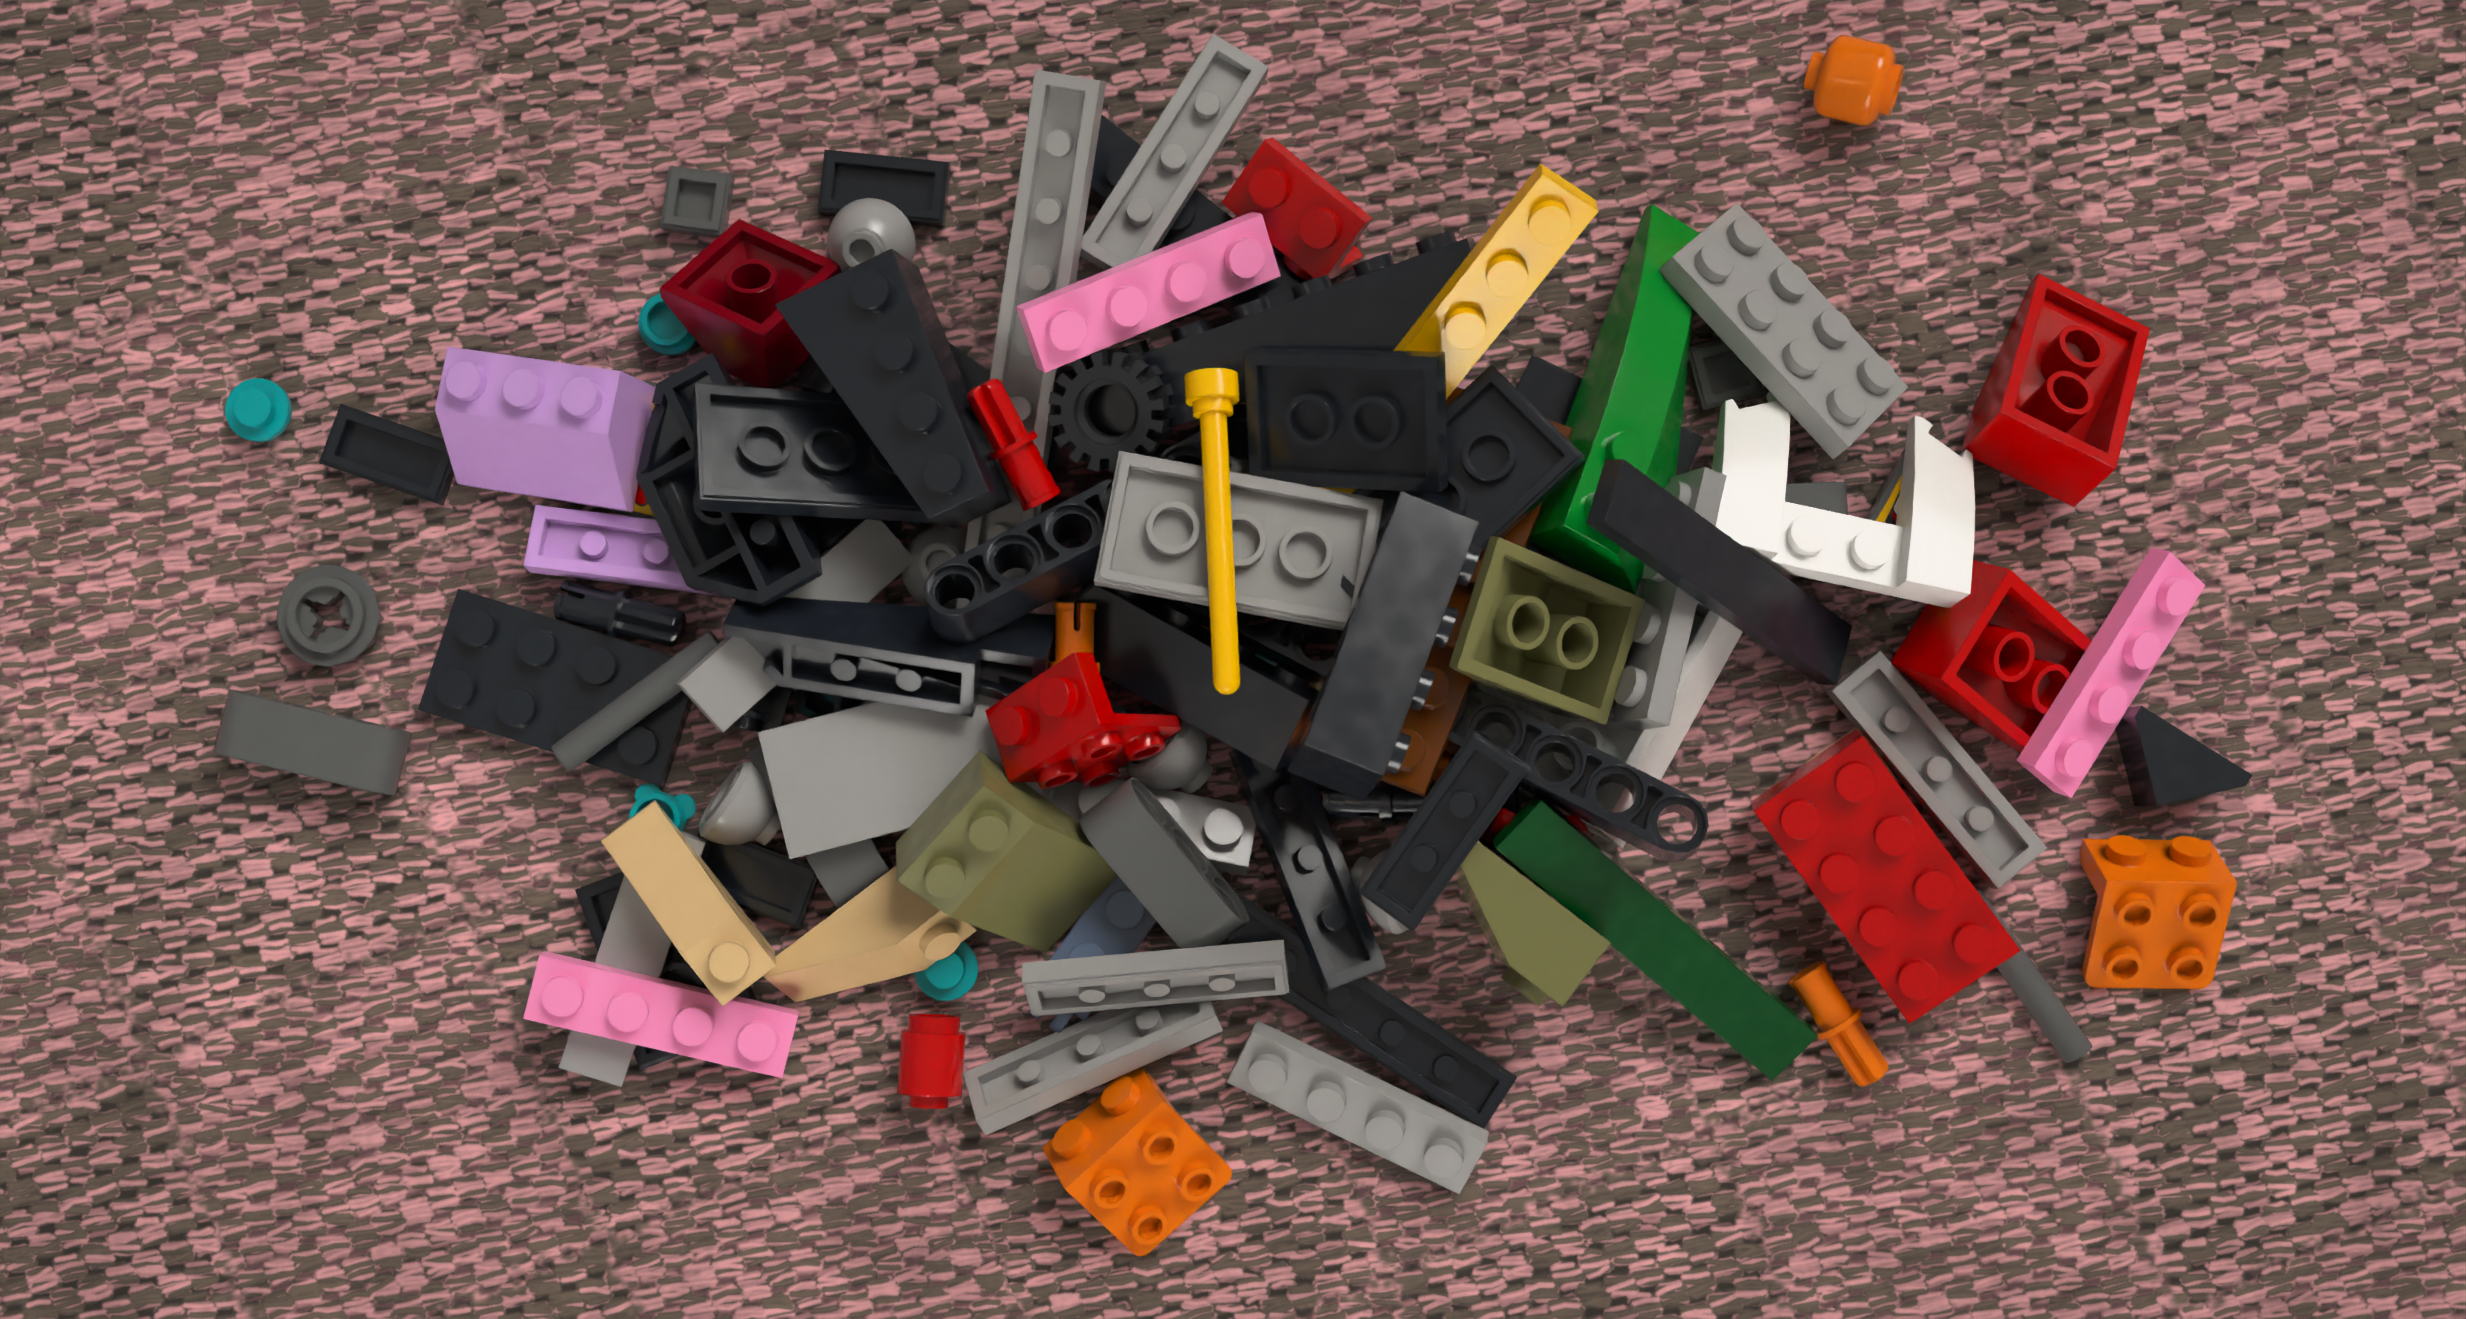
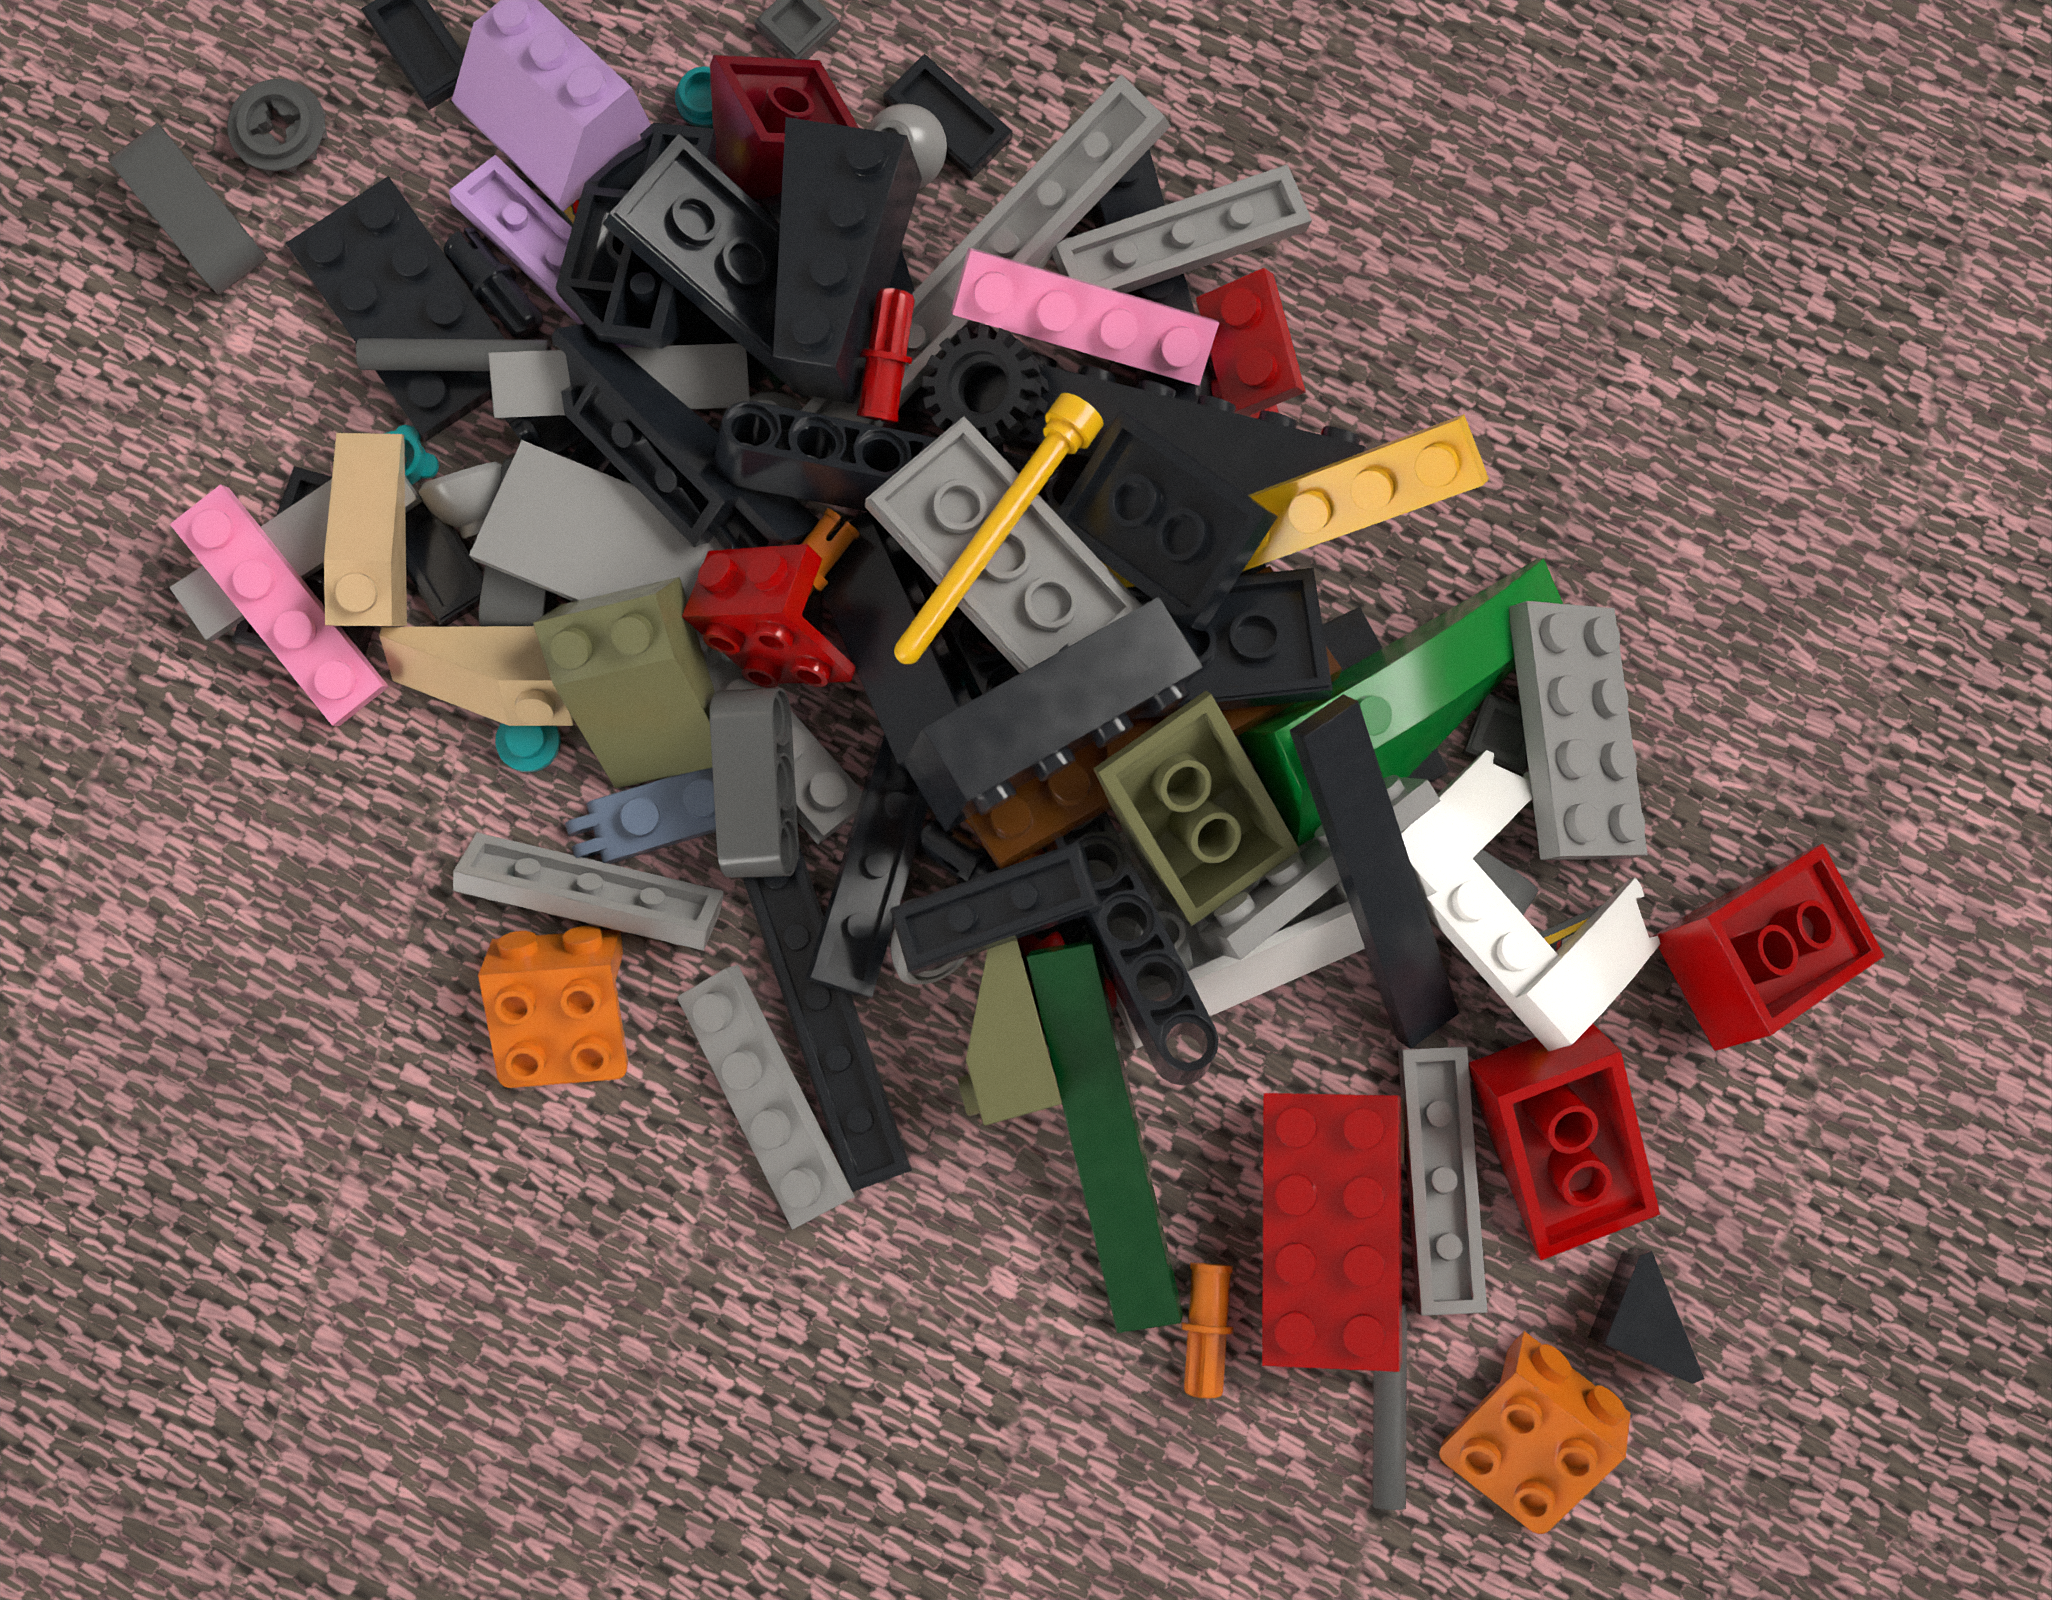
camera: 35 degrees right, 5 degrees down
red brick [897,1013,966,1109] -> none
light grey tile [1022,940,1290,1016] -> none
light grey brick [1127,711,1213,794] -> none
orange head [1804,35,1904,126] -> none
bright pink plate [2016,547,2205,798] -> none

